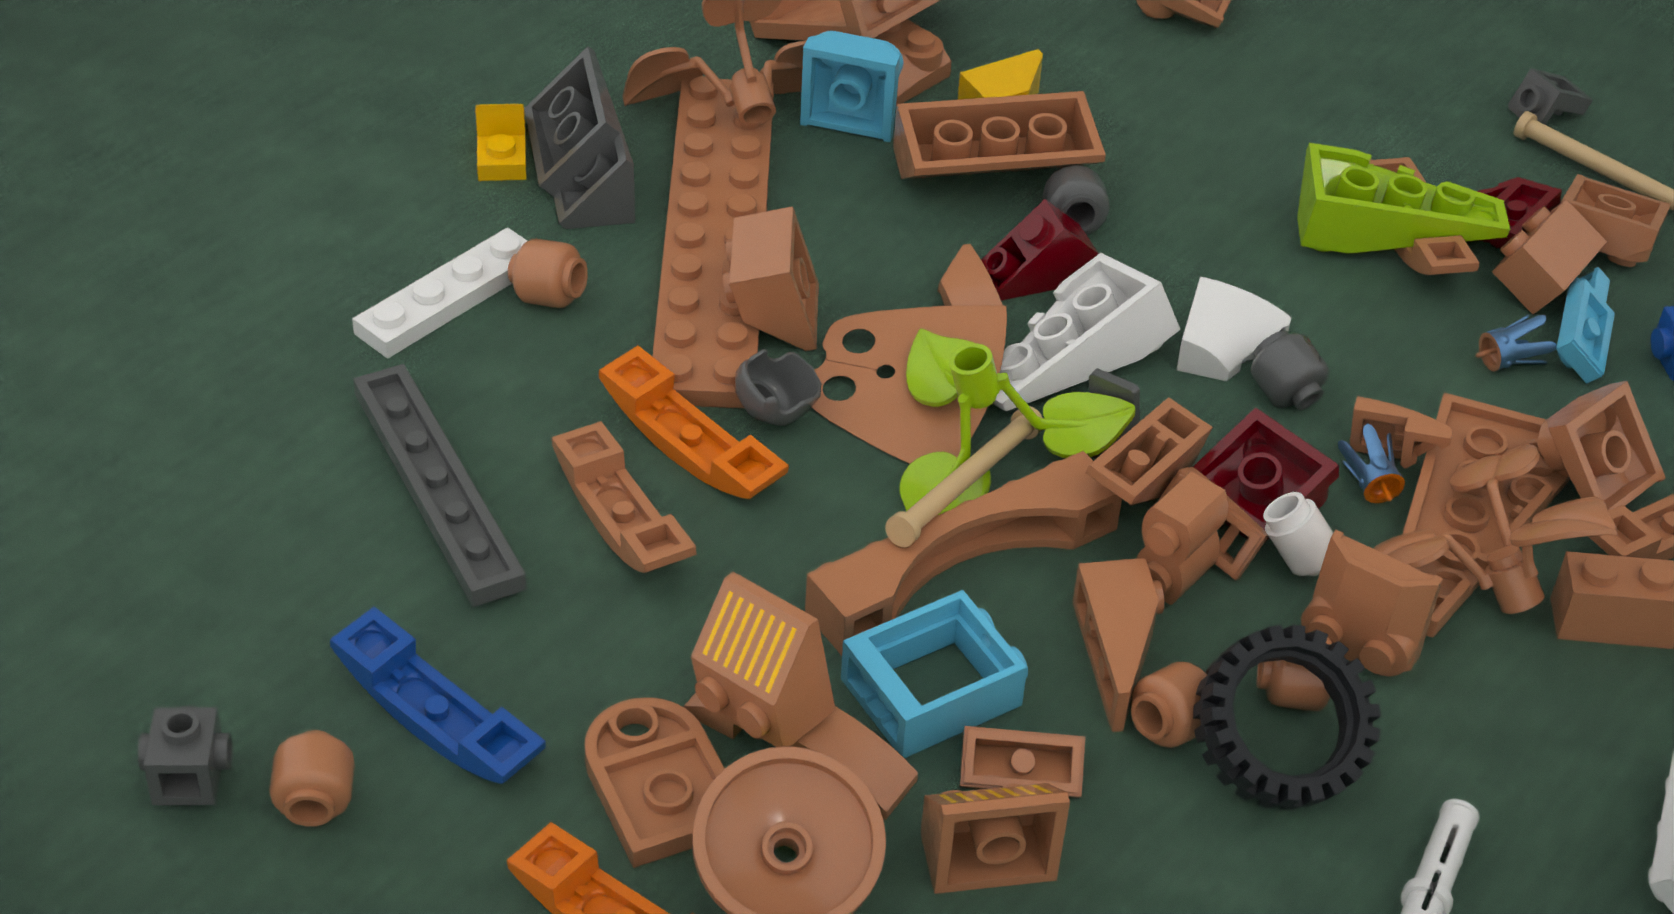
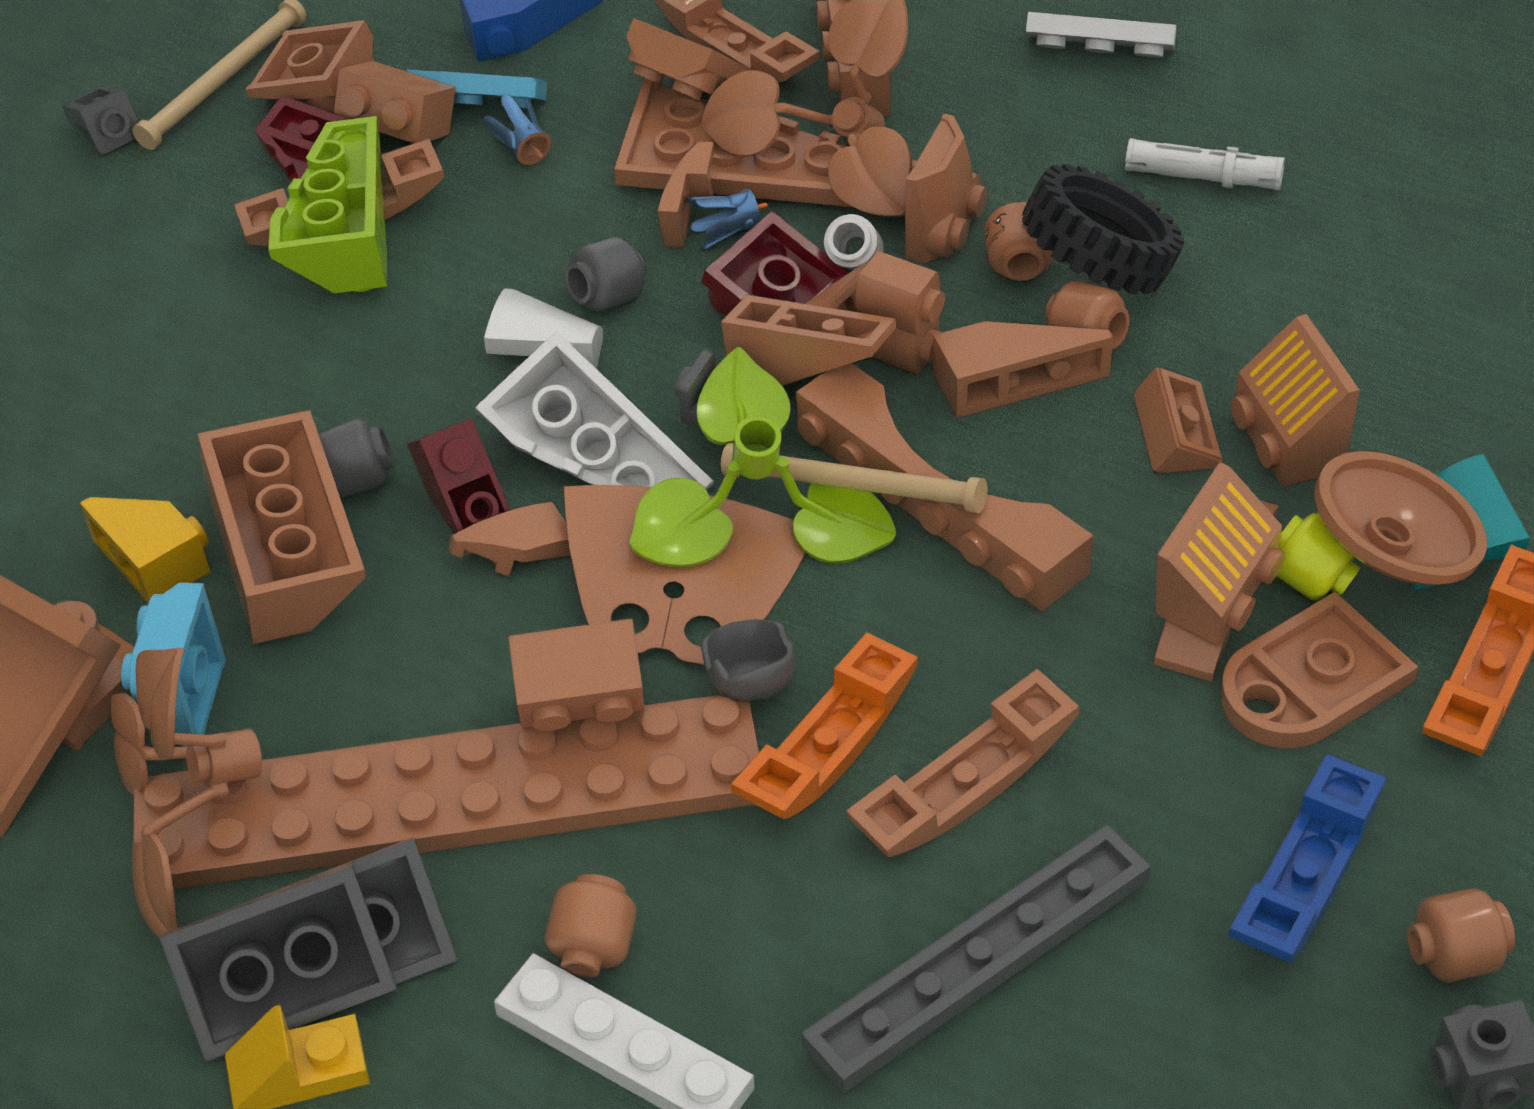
camera: 95 degrees left, 5 degrees up
medium azure window [841,590,1028,758] -> none

